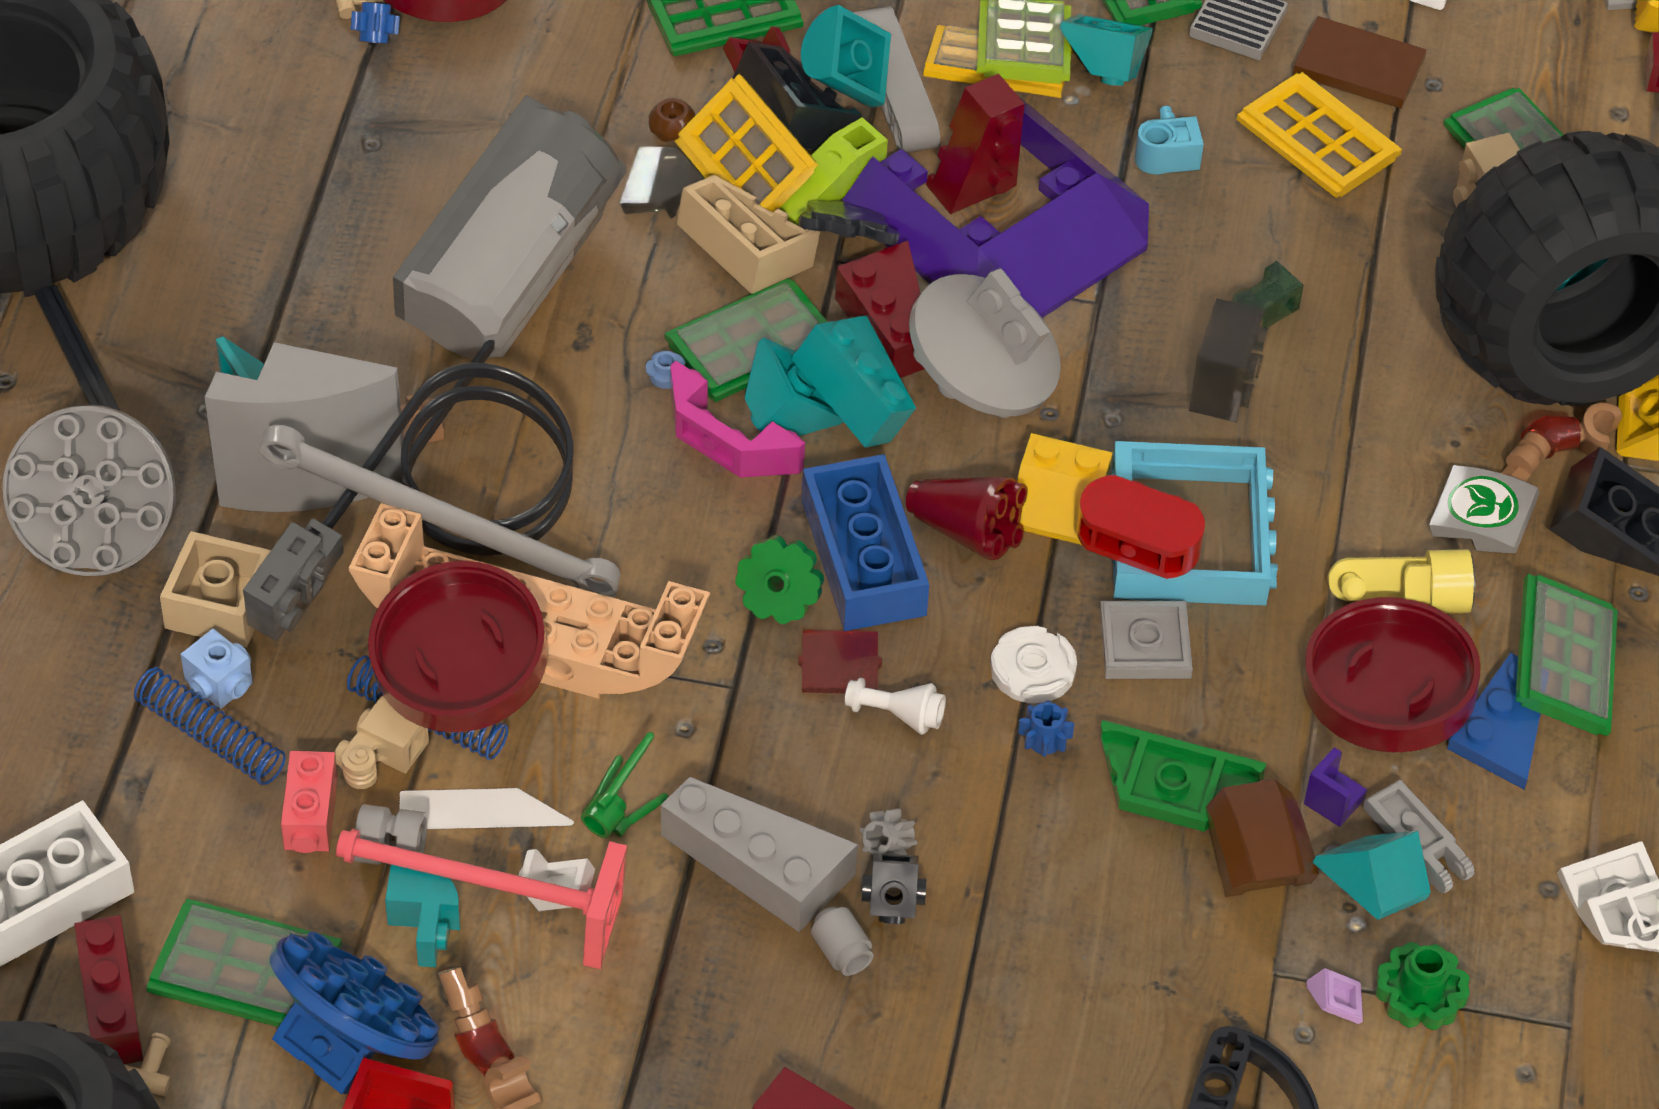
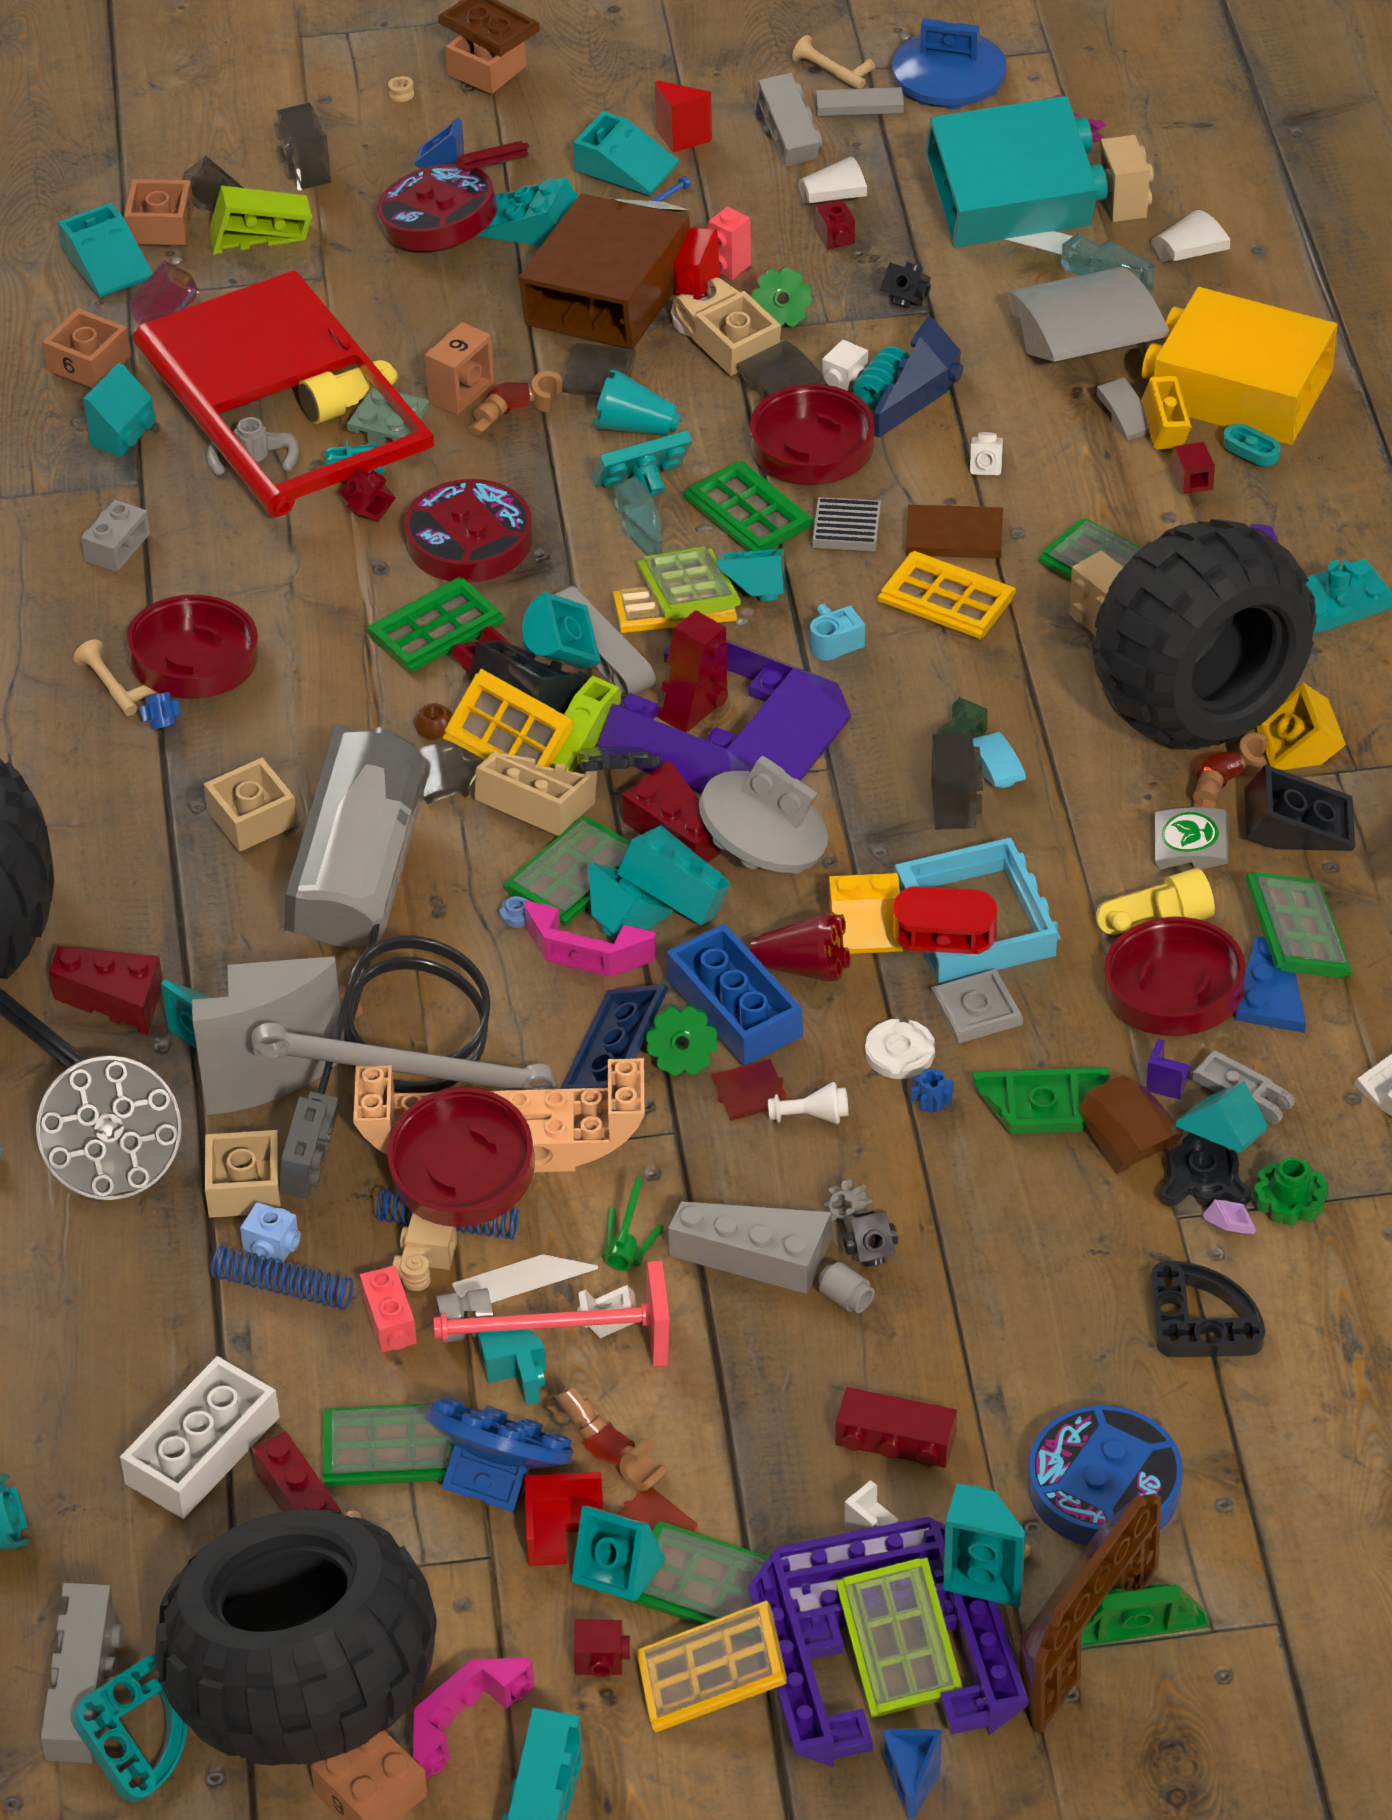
camera: 15 degrees left, 5 degrees down
none -> dark red wedge [49,946,163,1035]
none -> tan brick [204,757,298,852]
none -> dark blue slope [560,984,668,1089]
none -> medium azure slope [969,732,1026,788]
none -> black tile [1159,1132,1252,1207]

